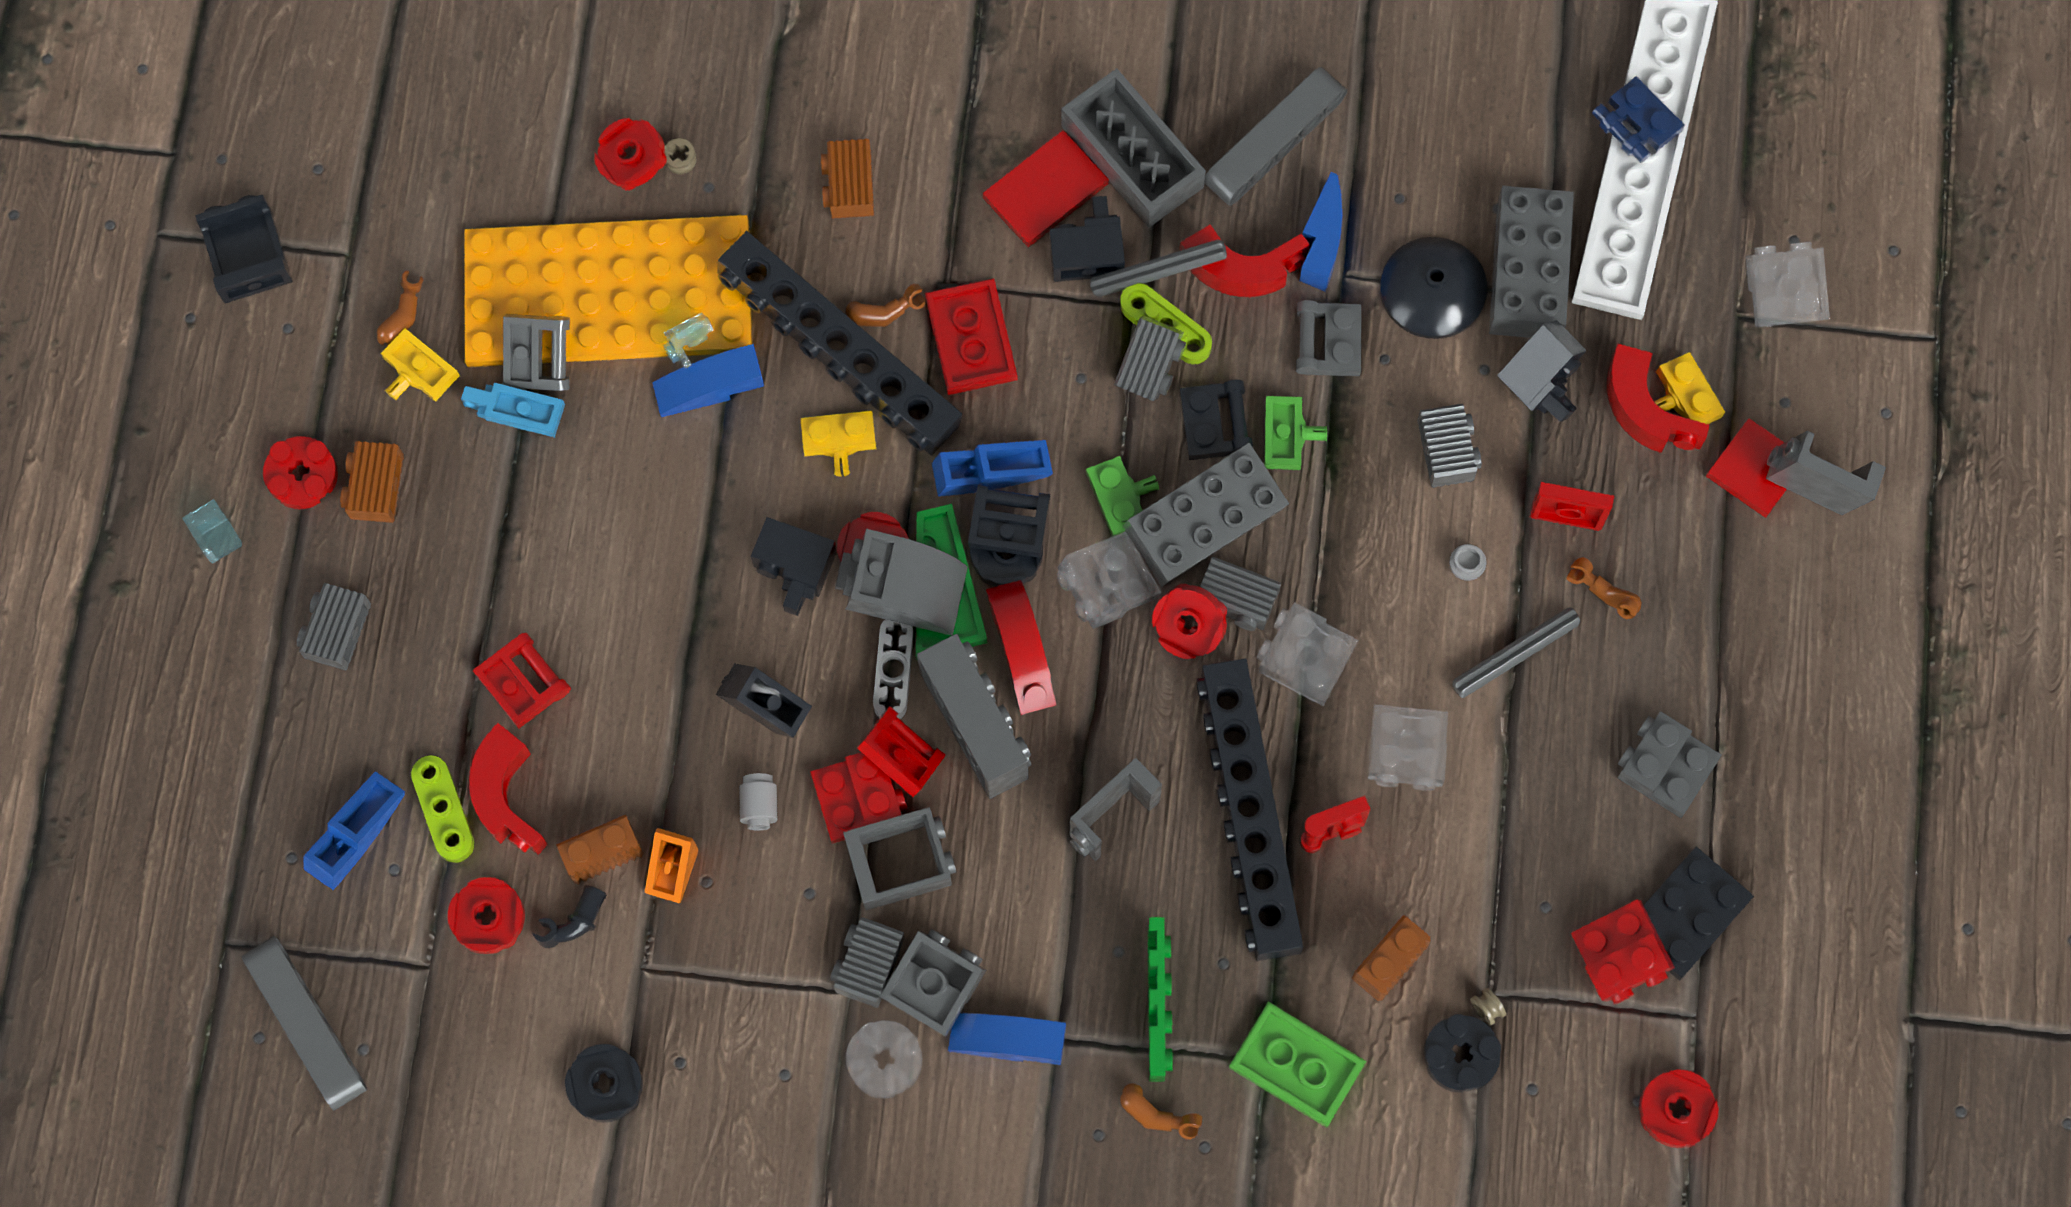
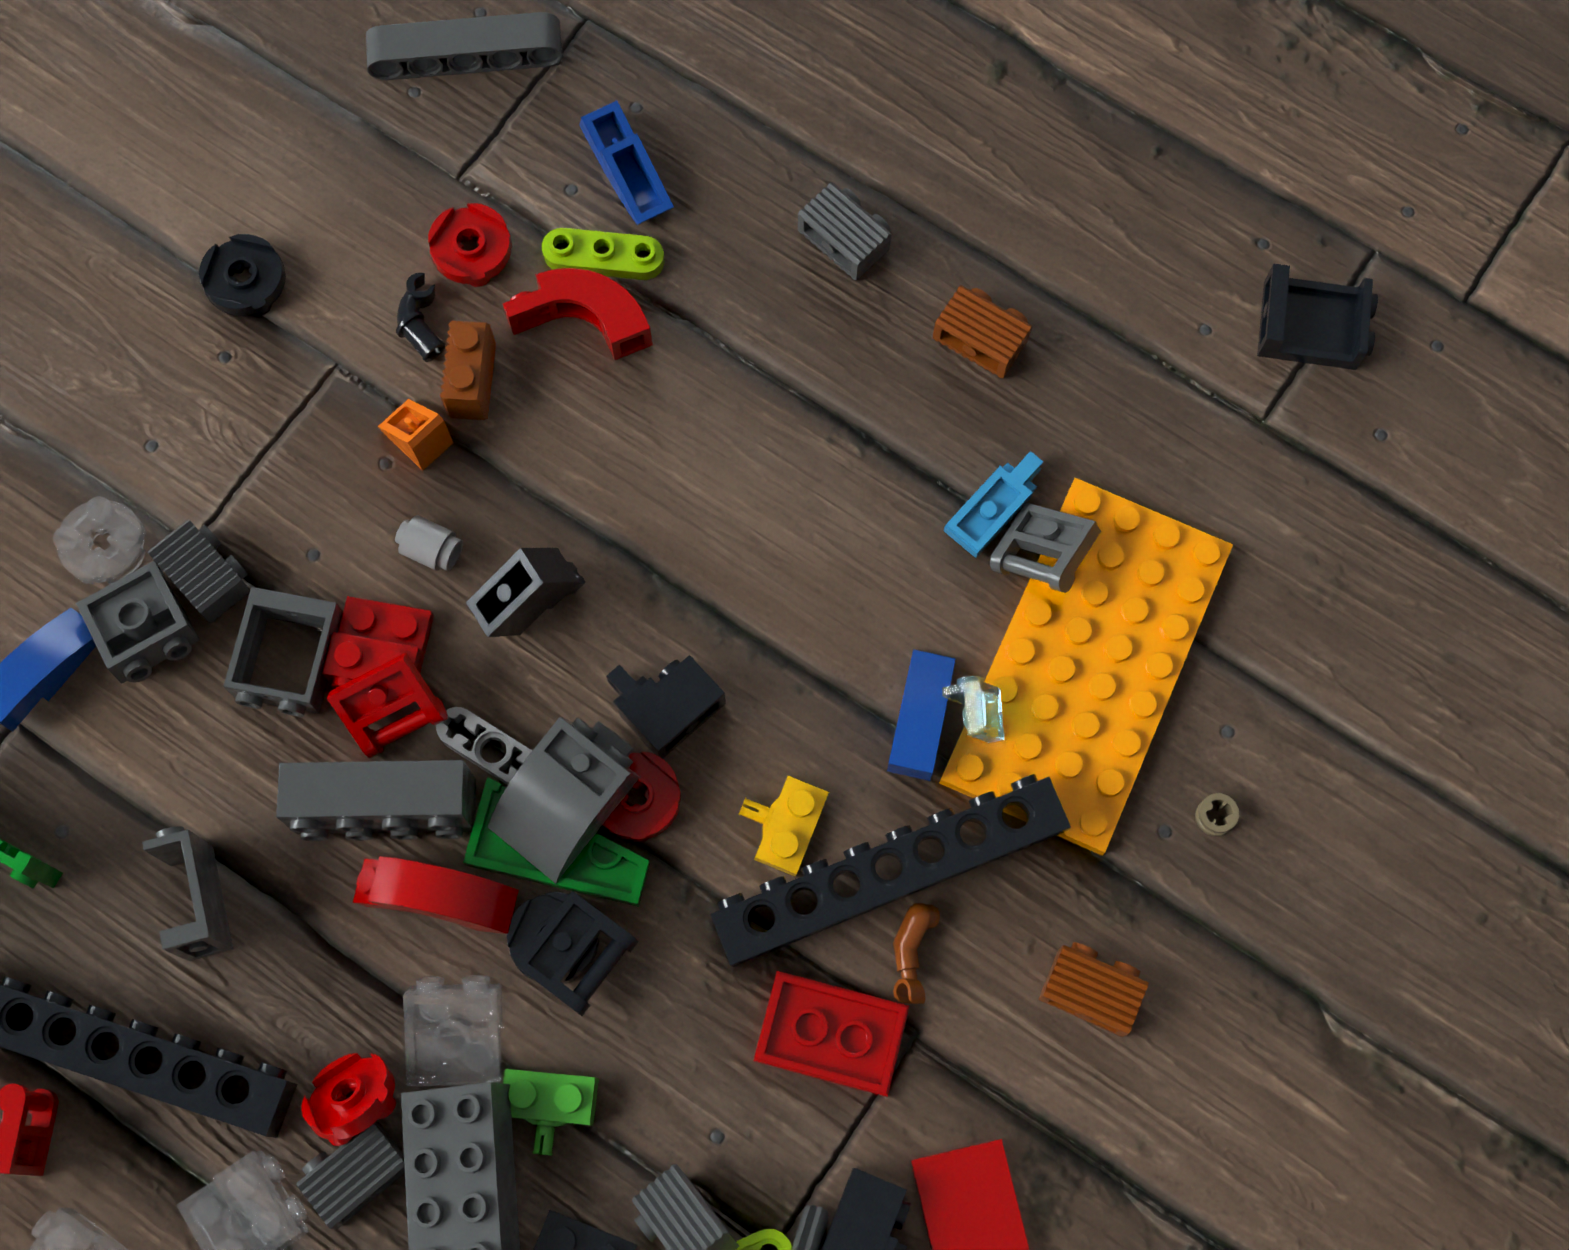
camera: 115 degrees right, 0 degrees up
clear light blue panel [182,499,242,564] -> none
red plate [263,436,338,509] -> none
dark orange arm [377,270,423,346] -> none
yellow plate [381,328,460,402] -> none
red plate [473,632,571,729] -> none
red plate [594,118,667,191] -> none
blue slope [932,440,1053,497] -> none

